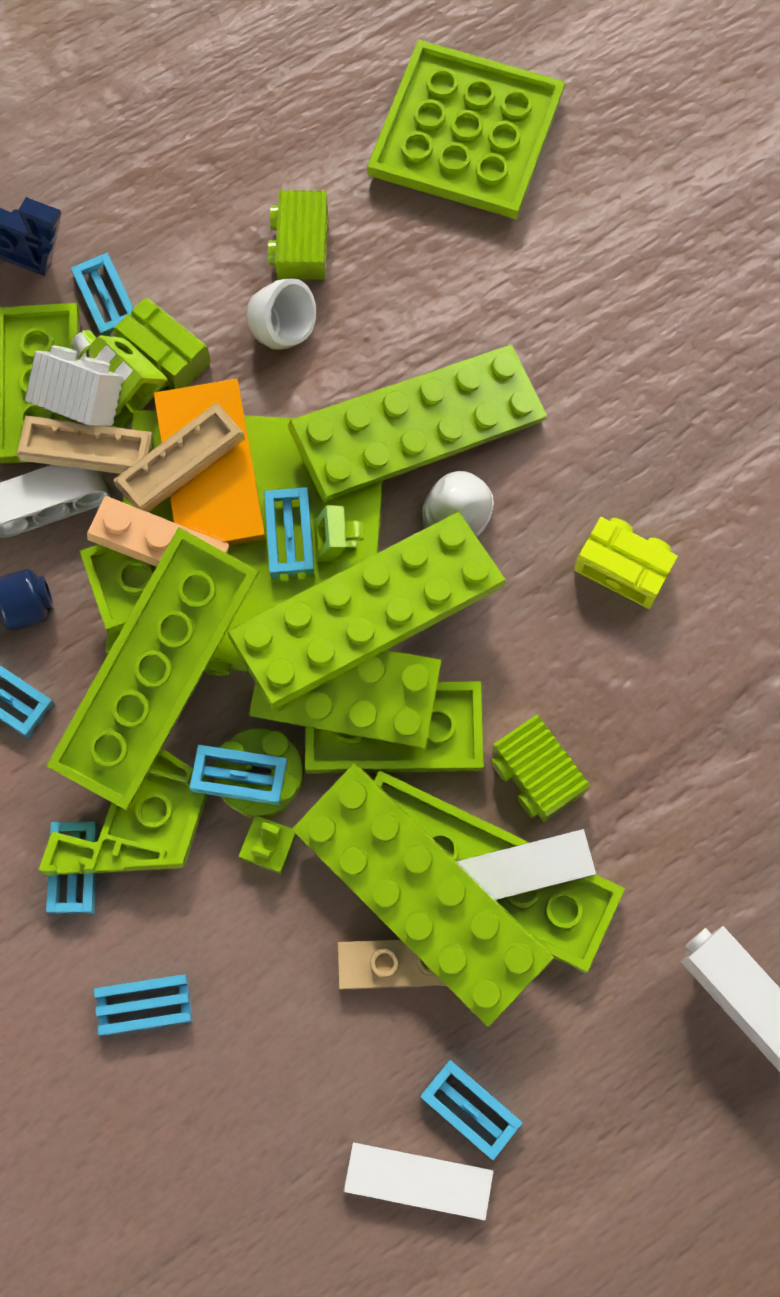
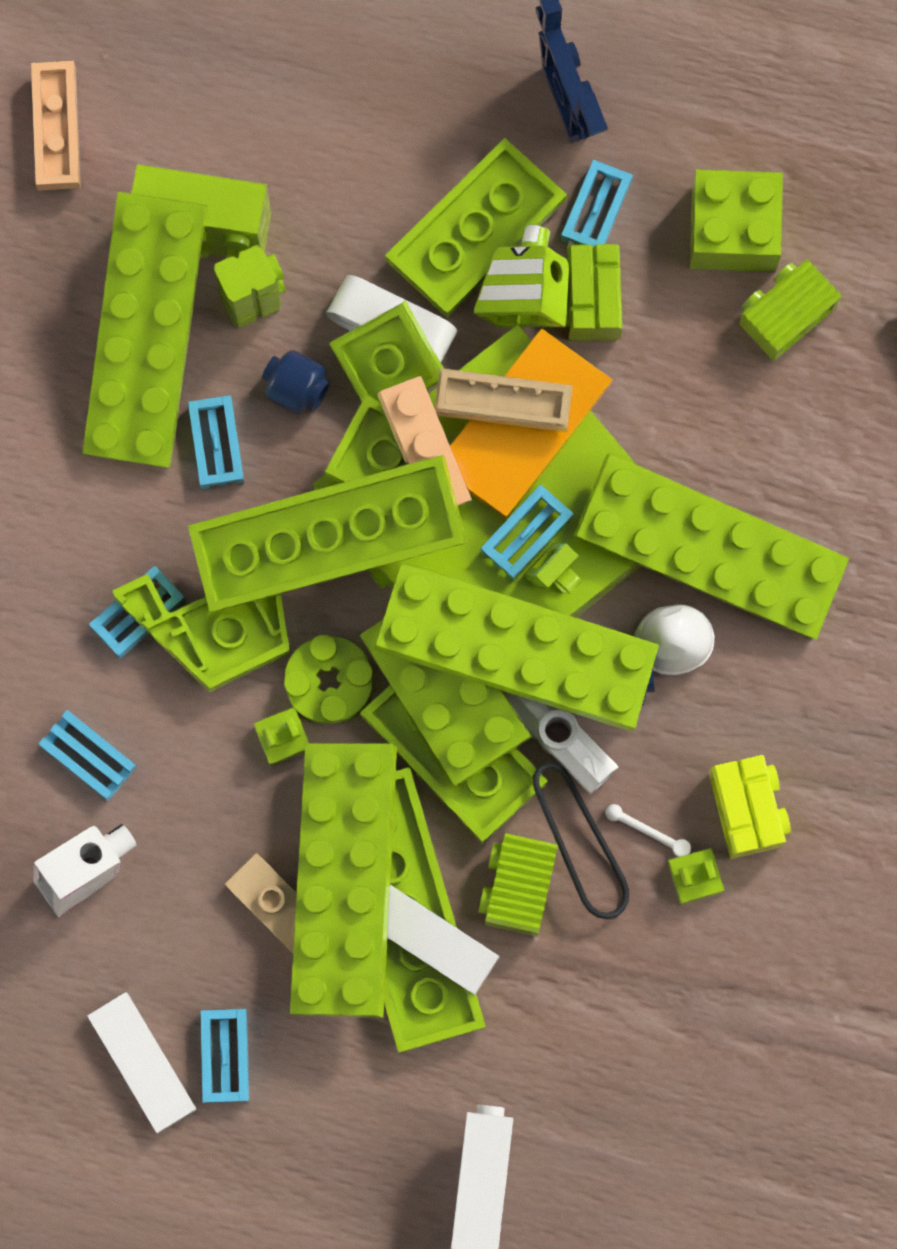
camera: 45 degrees right, 5 degrees up
tan plate [17,416,154,474] -> none
white brick [25,345,124,426] -> none
medium azure tile [190,745,288,806] -> none
white hat [246,278,316,350] -> none
none -> white torso [33,824,137,918]
none -> lime tile [329,300,444,402]
none -> white piece [503,691,618,795]
none -> black piece [533,762,629,919]
none -> white hinge [605,804,691,857]
none -> lime tile [667,848,725,905]
none -> lime brick [690,169,783,272]

